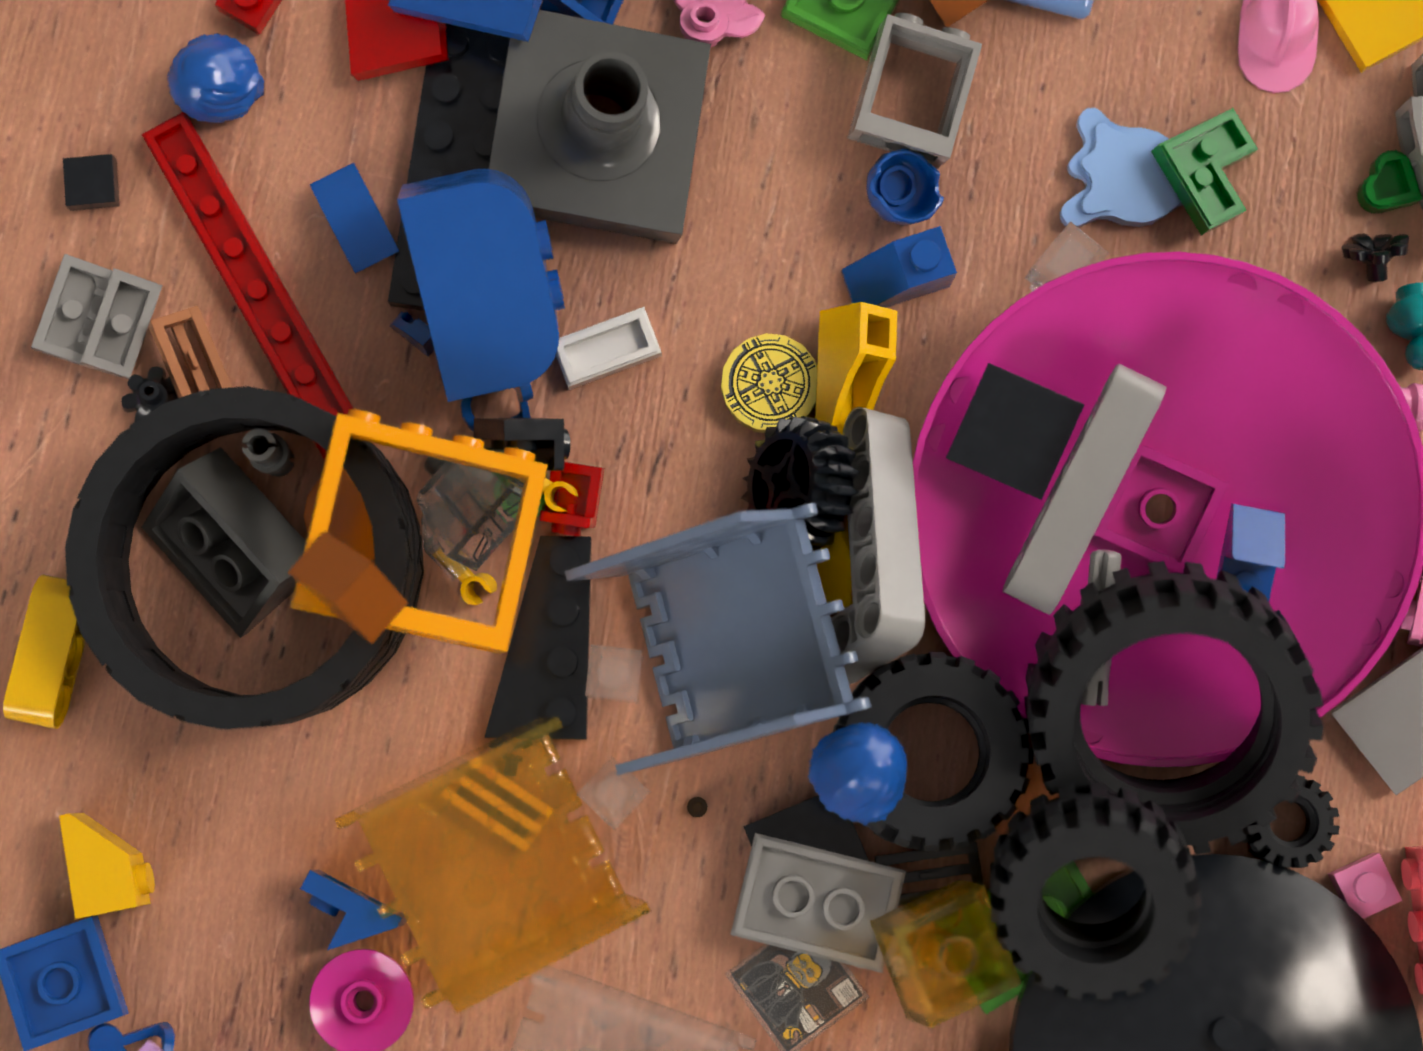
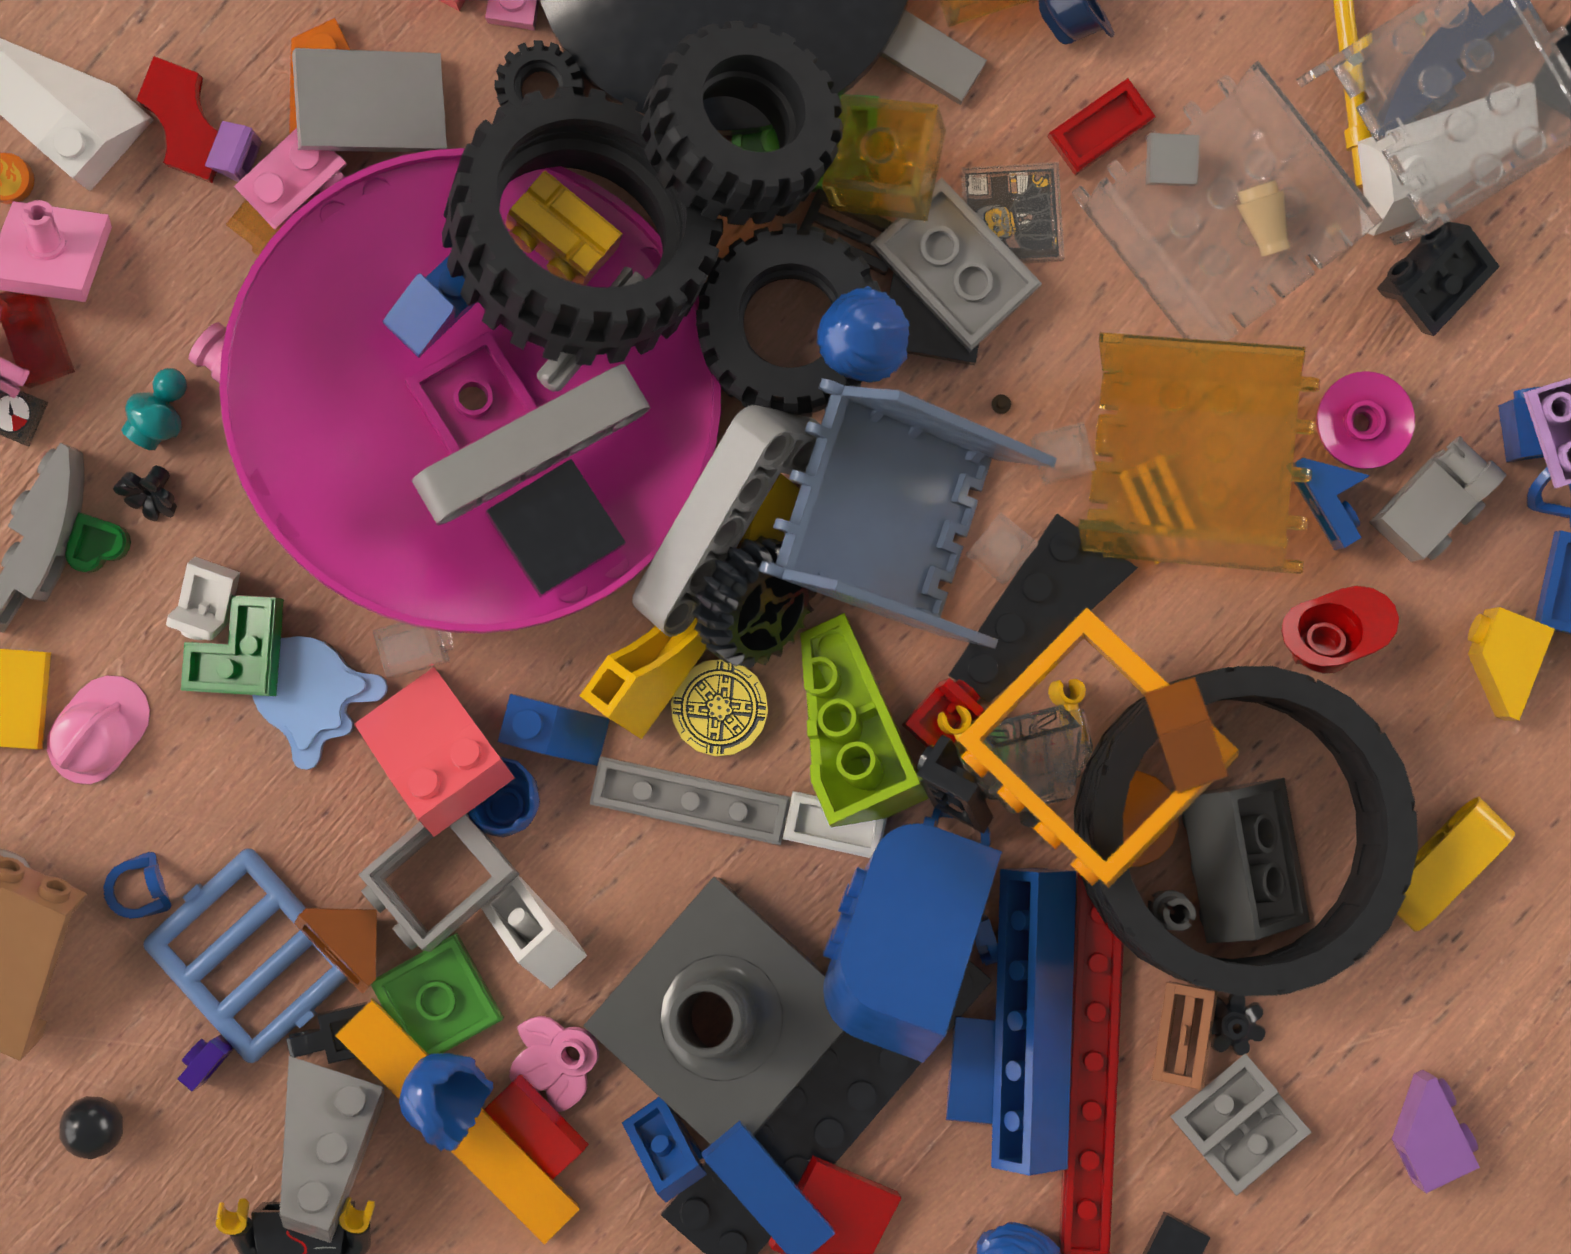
camera: 145 degrees left, 5 degrees up
none -> white bracket [166,557,241,640]
none -> coral slope [354,667,515,837]
none -> white slope [481,875,587,989]
none -> yellow brick [506,170,623,285]
none -> light grey tile [590,756,791,845]
none -> lime wedge [800,613,929,827]
none -> blue brick [991,868,1076,1176]
none -> red piece [1281,586,1399,674]
none -> light grey hinge [1369,436,1506,562]

